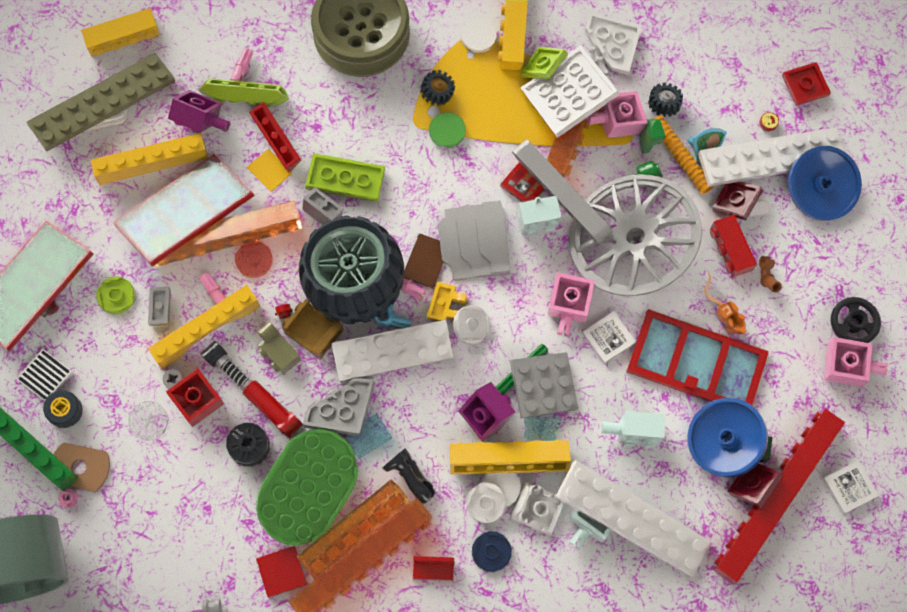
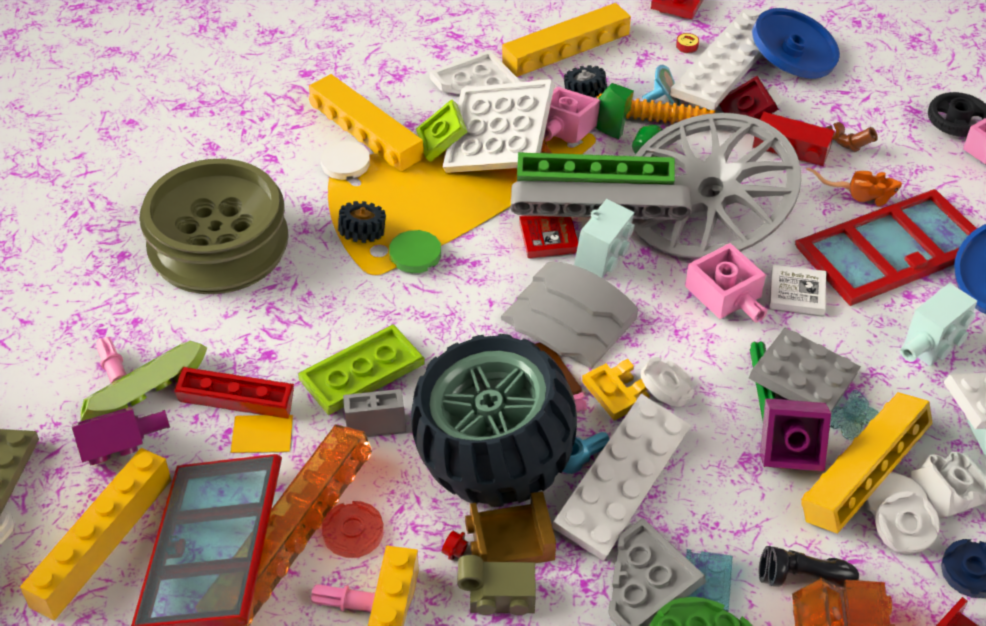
camera: 45 degrees left, 25 degrees down
none -> yellow brick [502,3,631,77]
none -> bright green brick [517,152,675,185]

